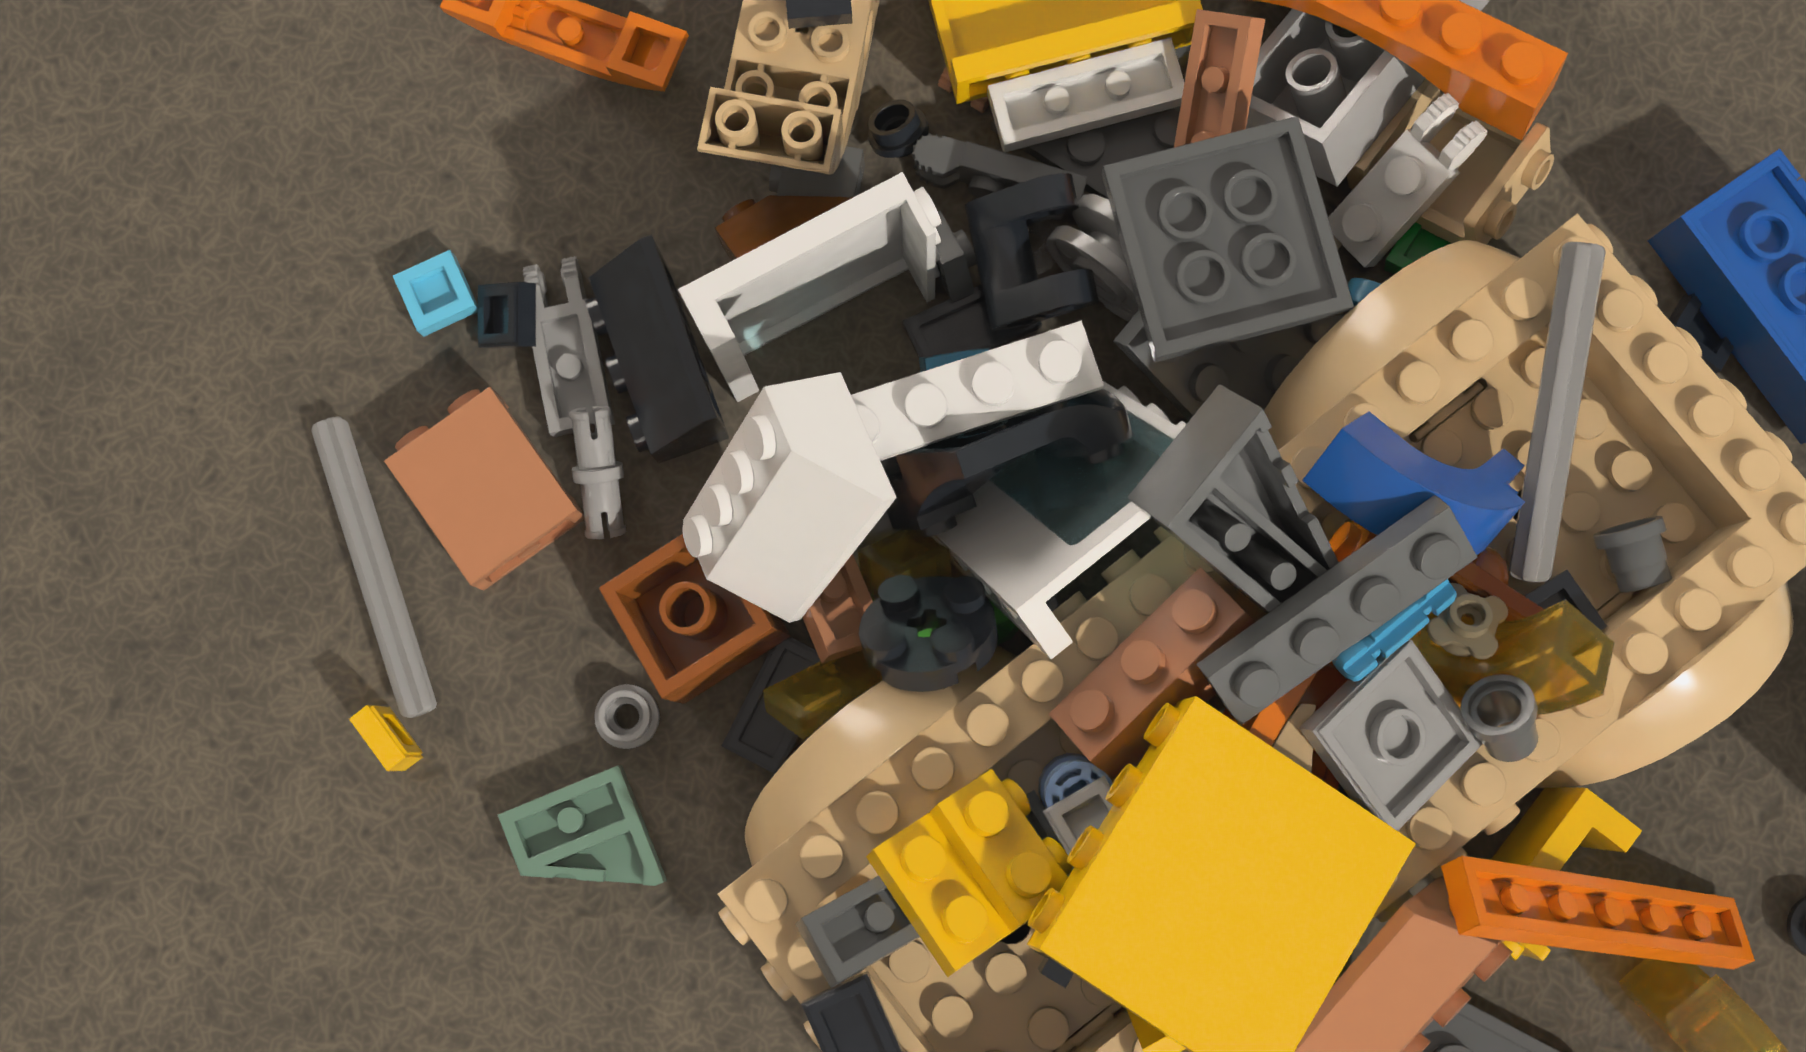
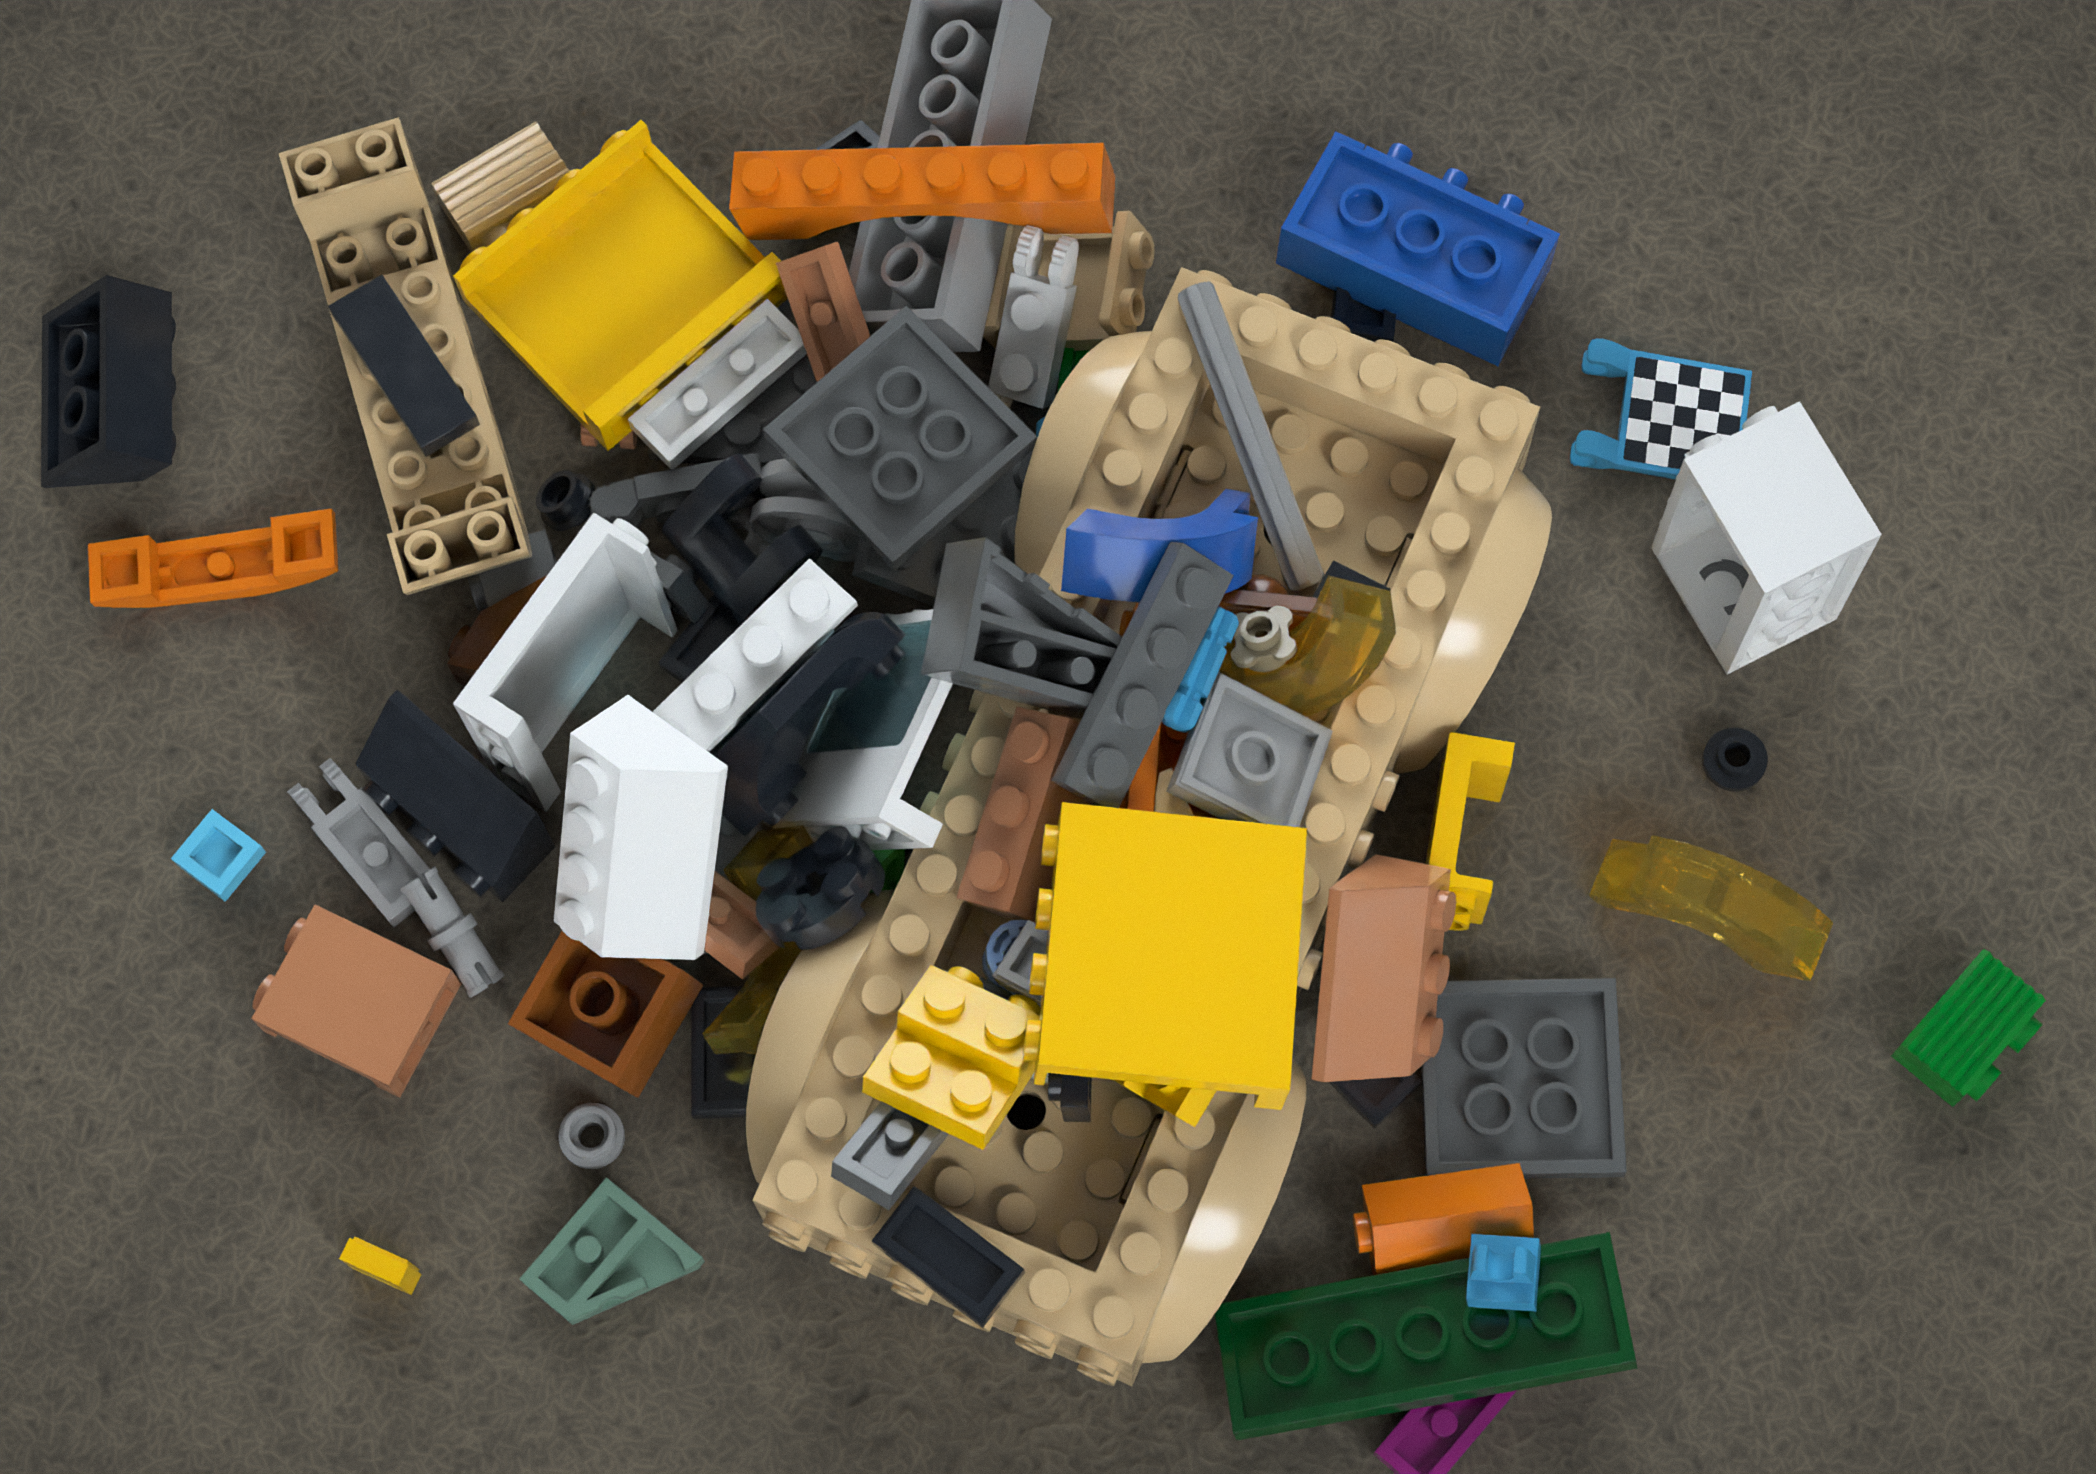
camera: 30 degrees left, 10 degrees down
light grey axle [311,417,437,718] -> none
black tile [478,282,536,348] -> none
orange plate [1441,856,1755,970] -> none
dark grey piece [1461,674,1538,762] -> none
dark grey piece [1593,516,1672,592] -> none

